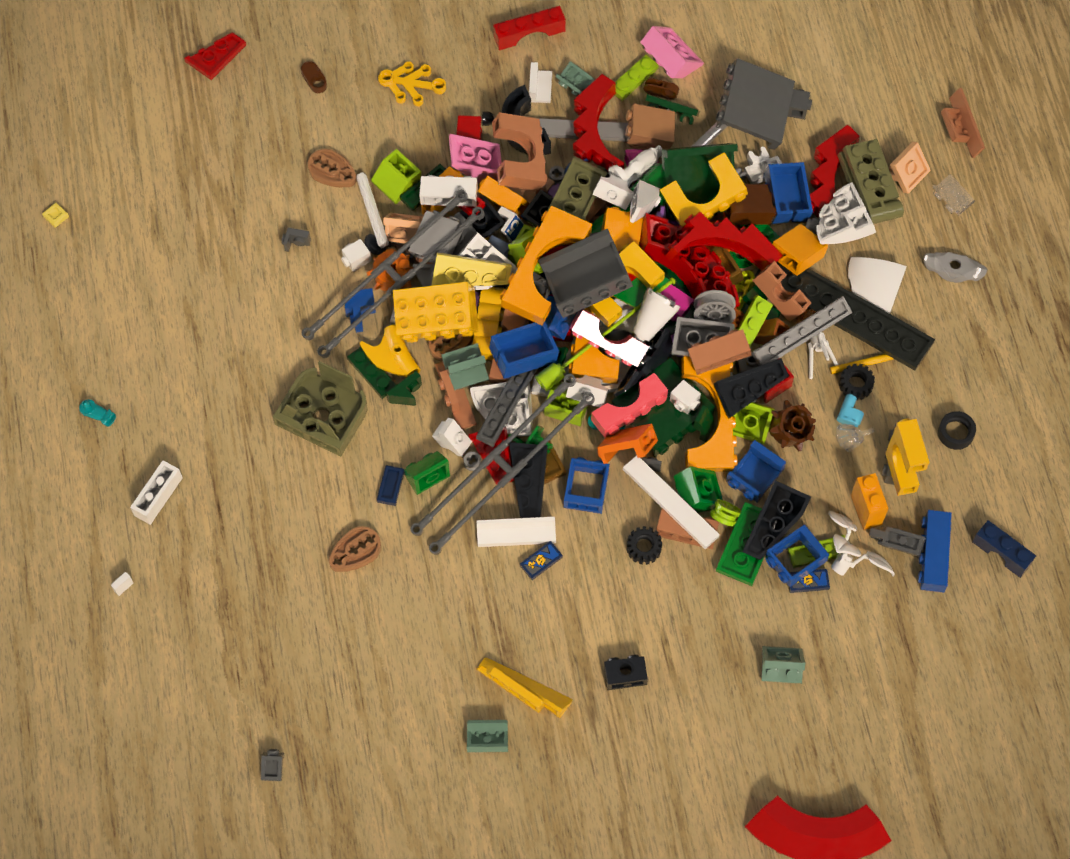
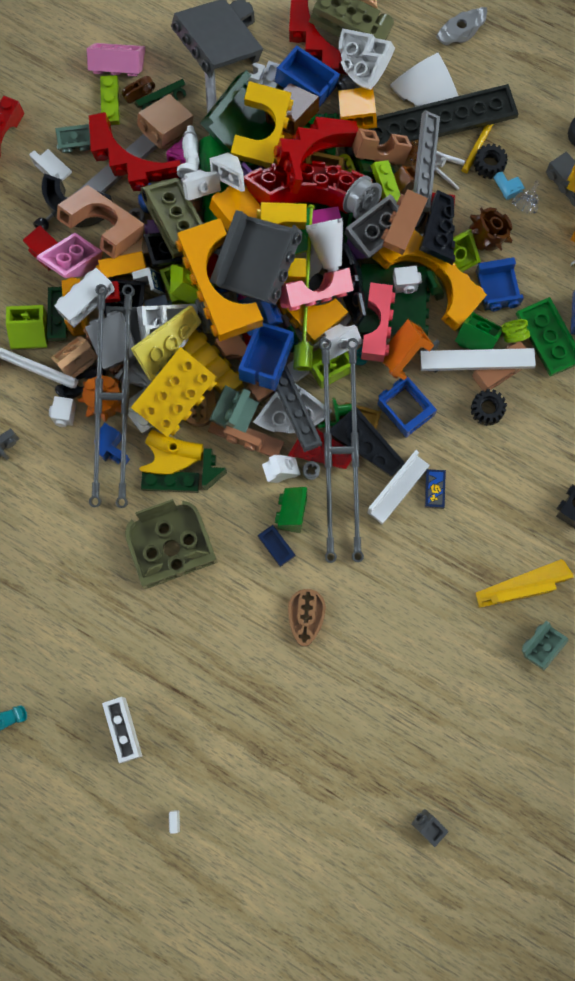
camera: 45 degrees left, 10 degrees up
black wedge [742,480,811,560] -> none

